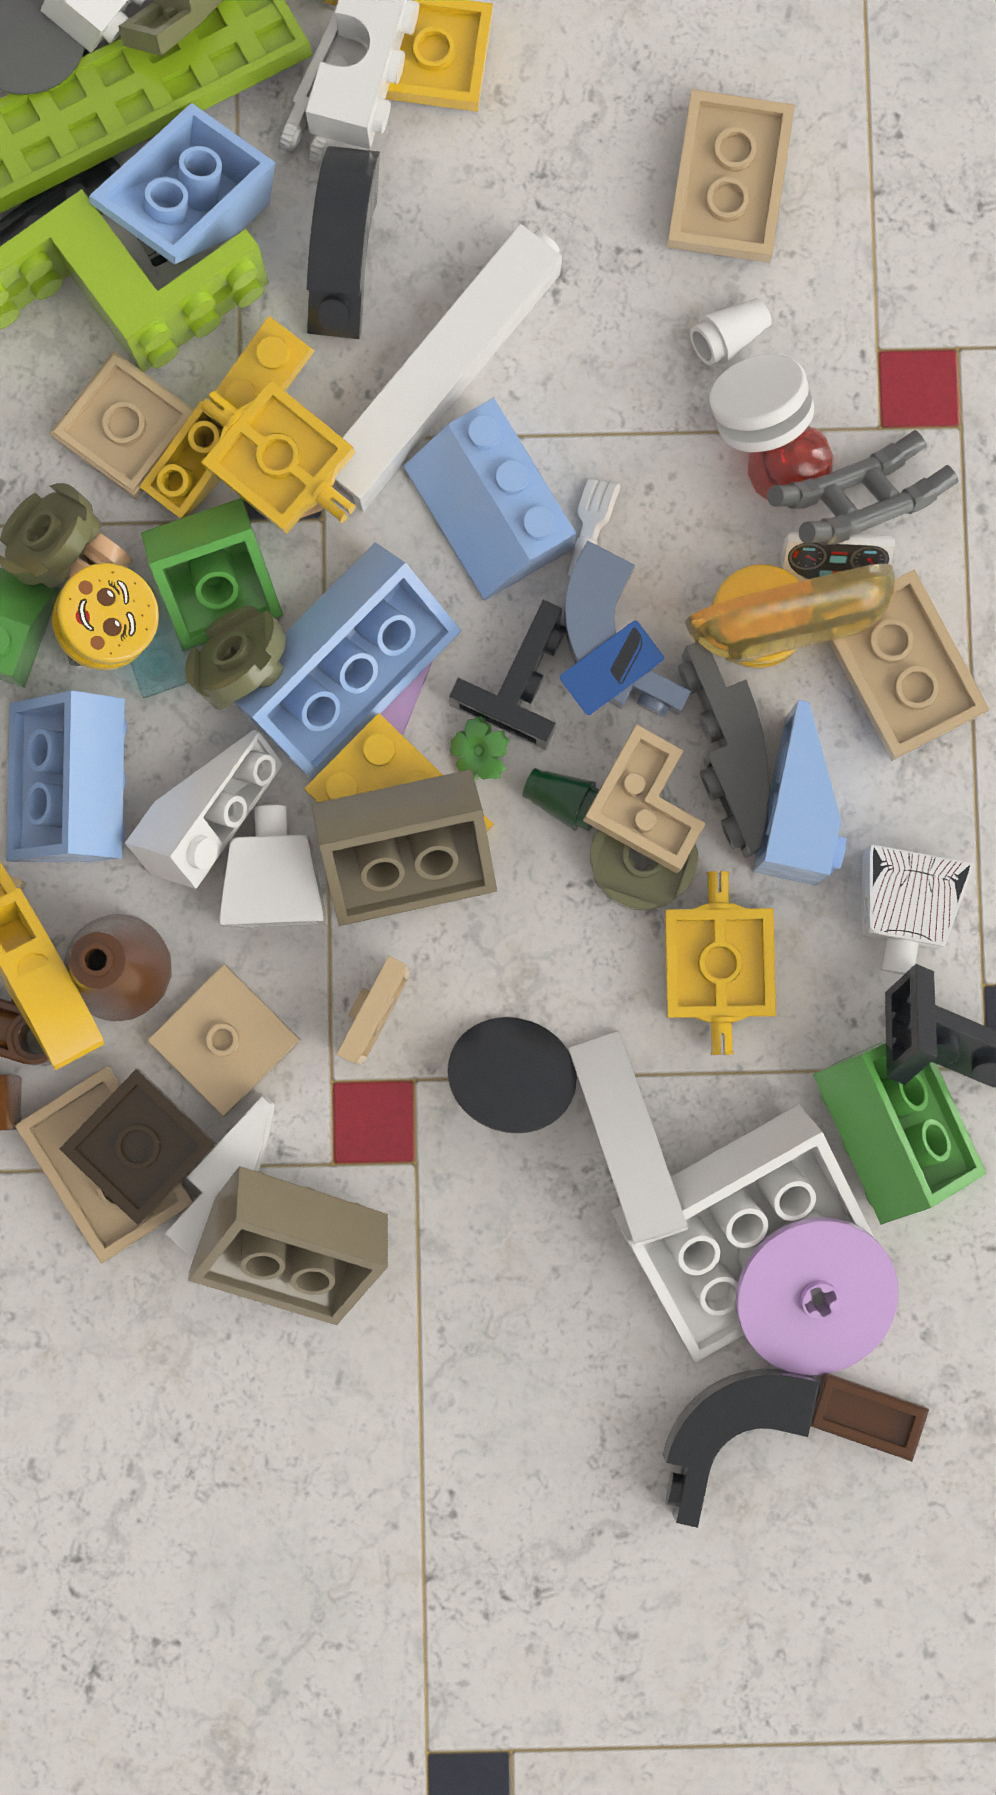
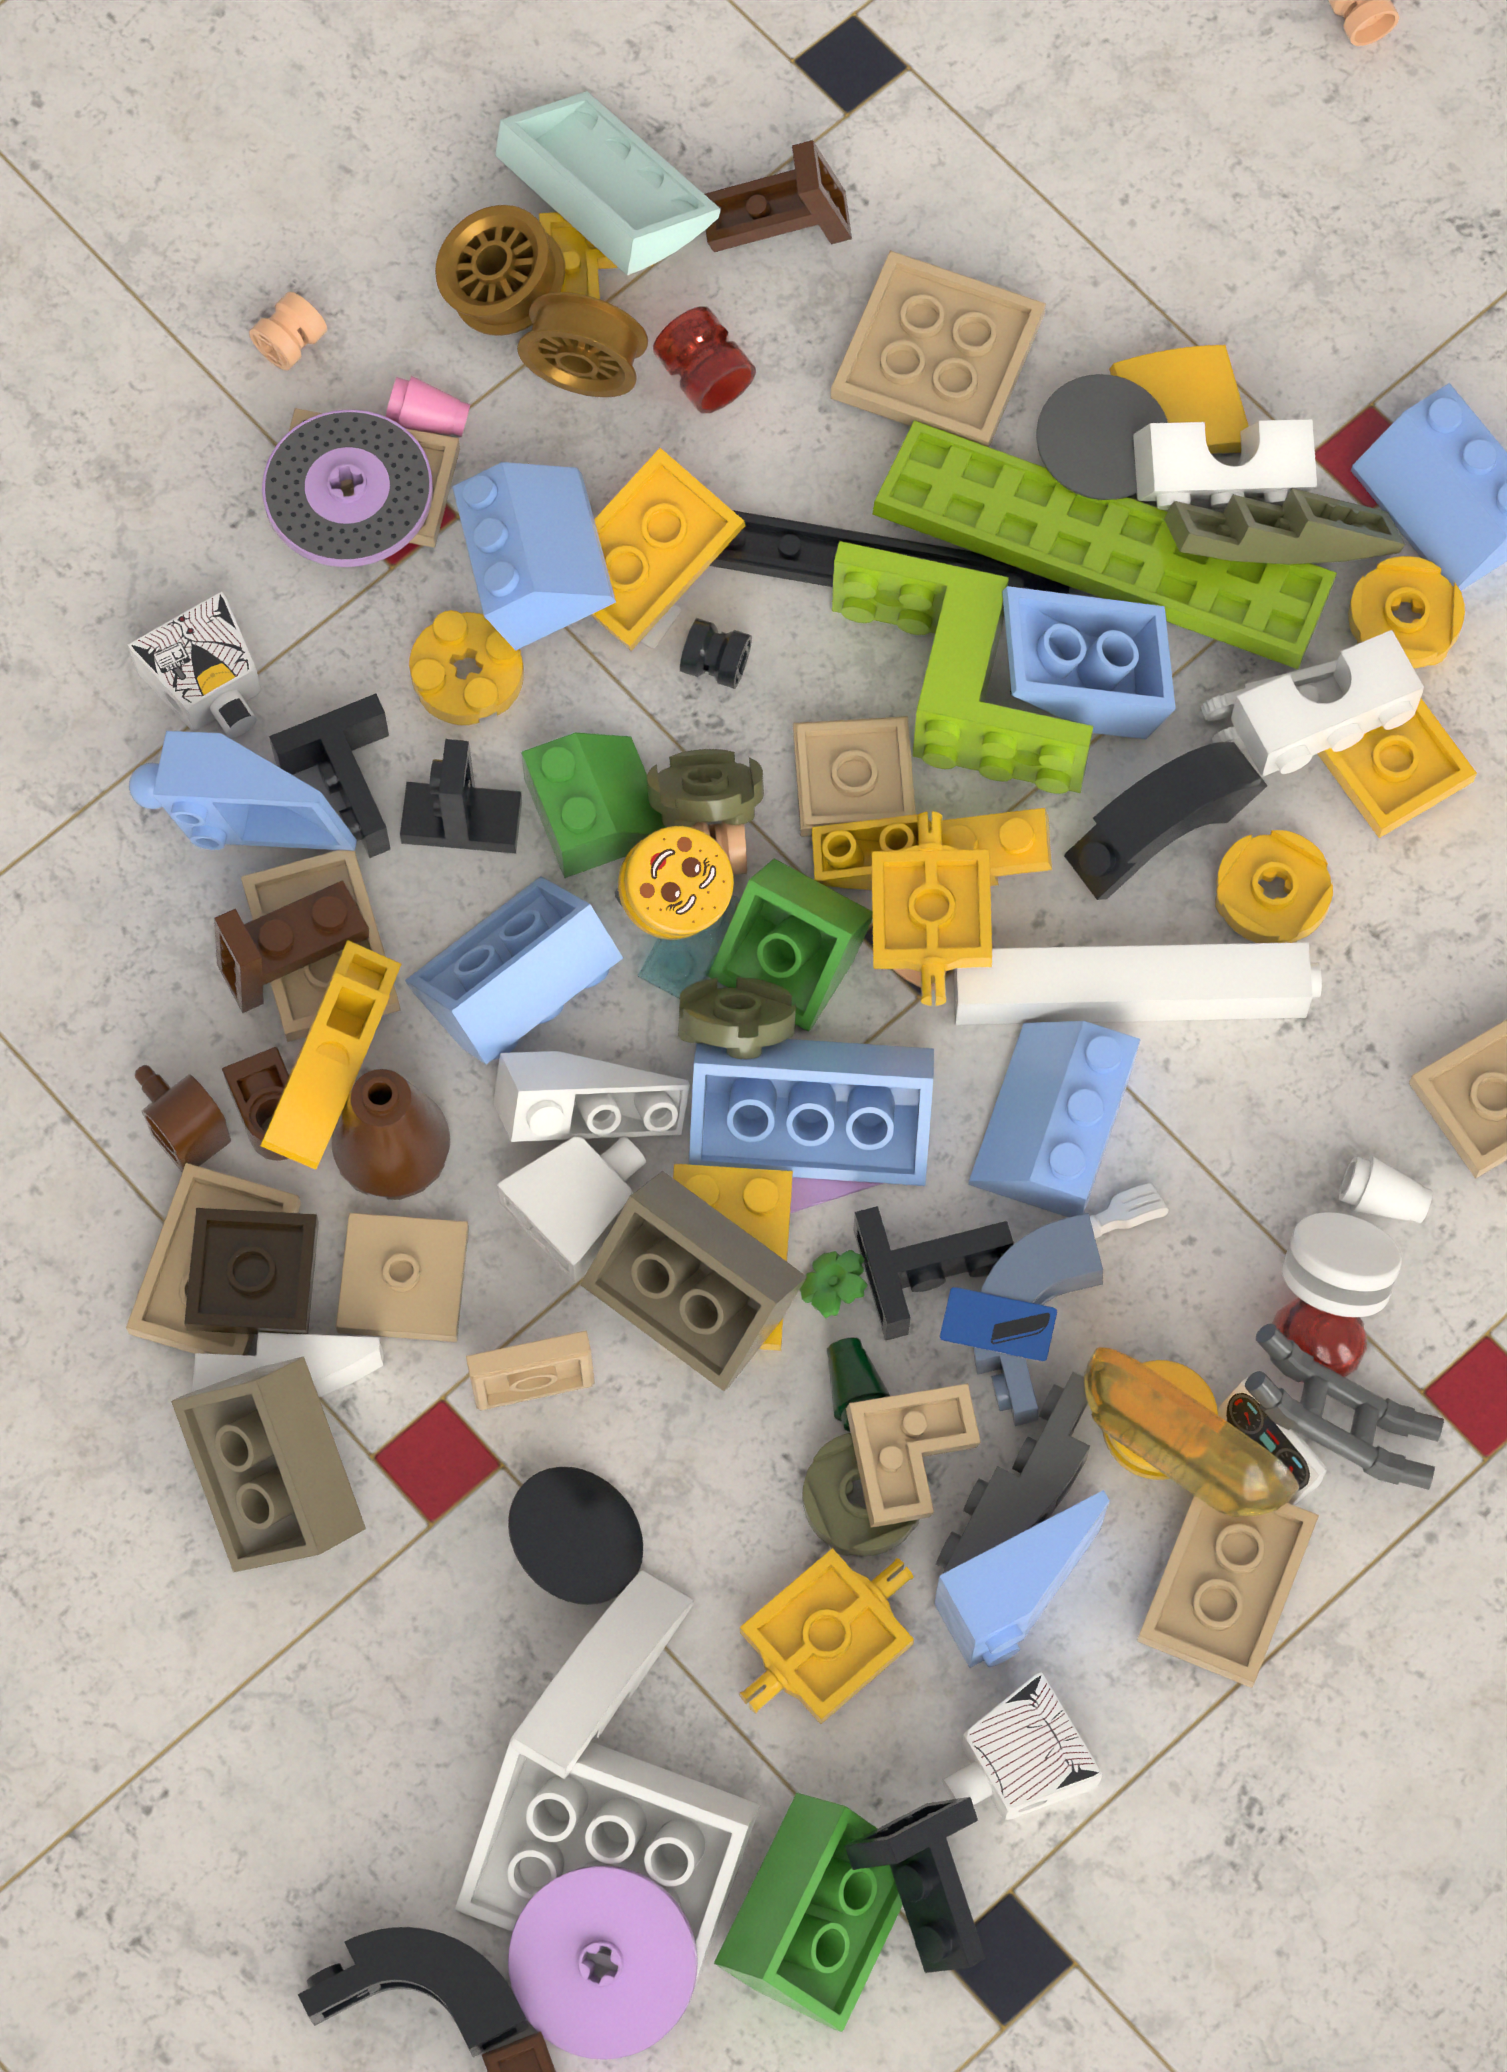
camera: 50 degrees right, 15 degrees down
none -> yellow plate [1215,830,1333,943]

